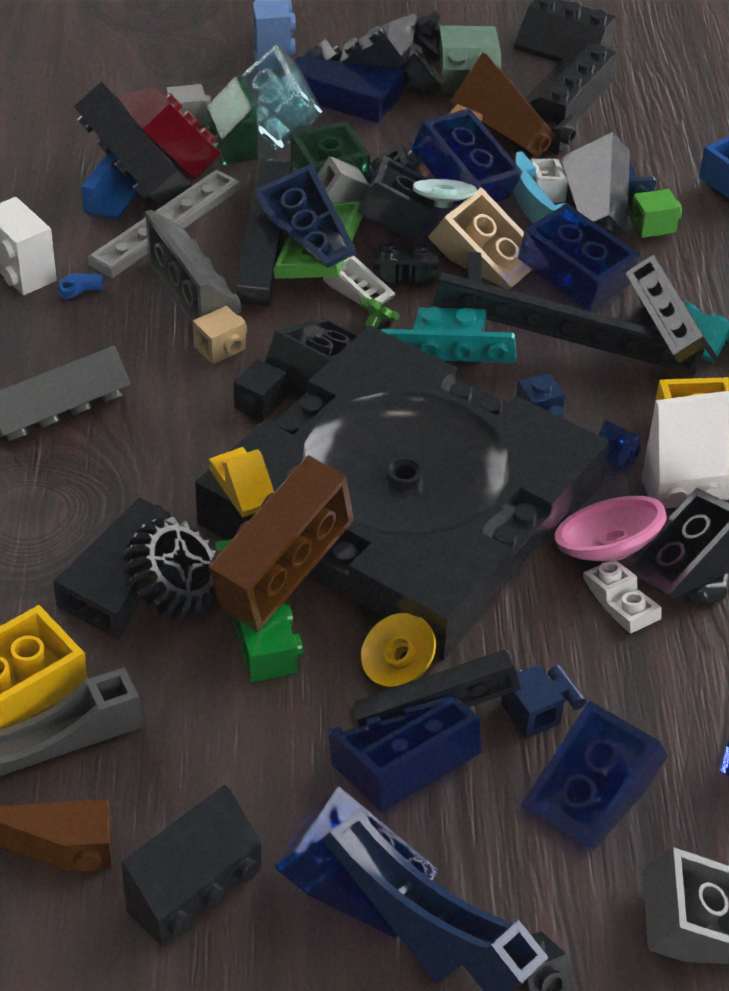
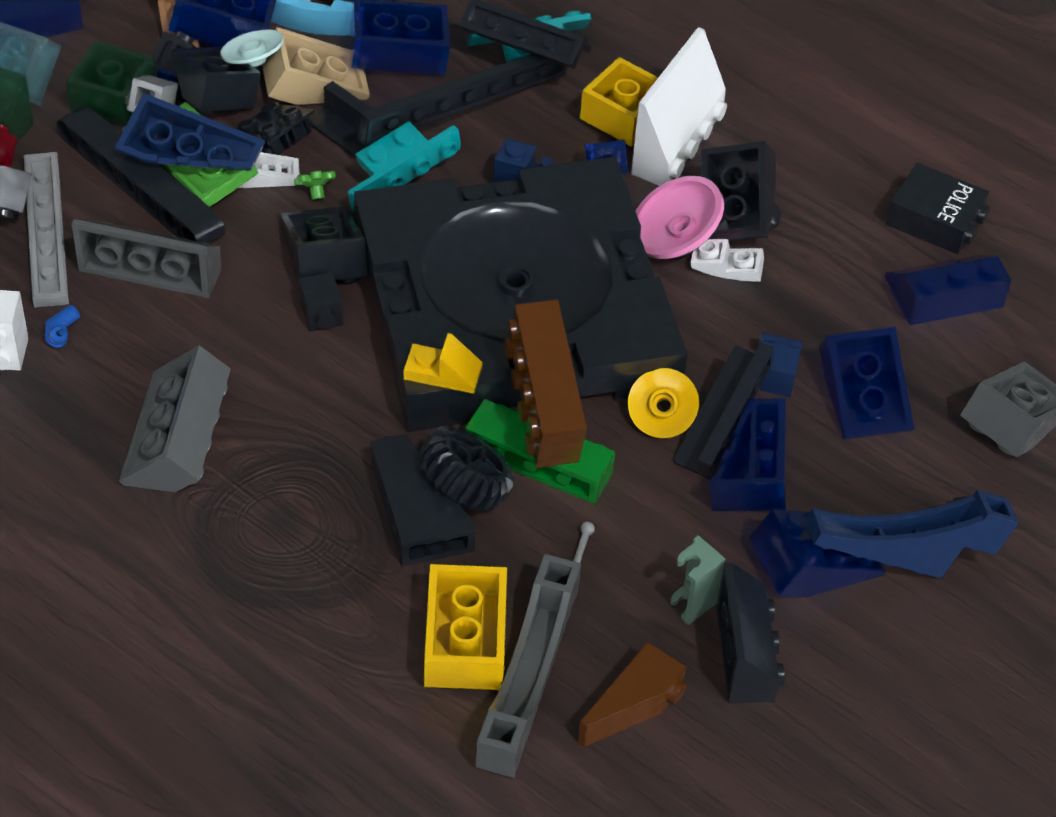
camera: 50 degrees left, 5 degrees up
tan brick [193,306,248,365] -> none
none -> light grey hinge [573,521,595,563]
none -> sand green hinge [670,535,726,625]

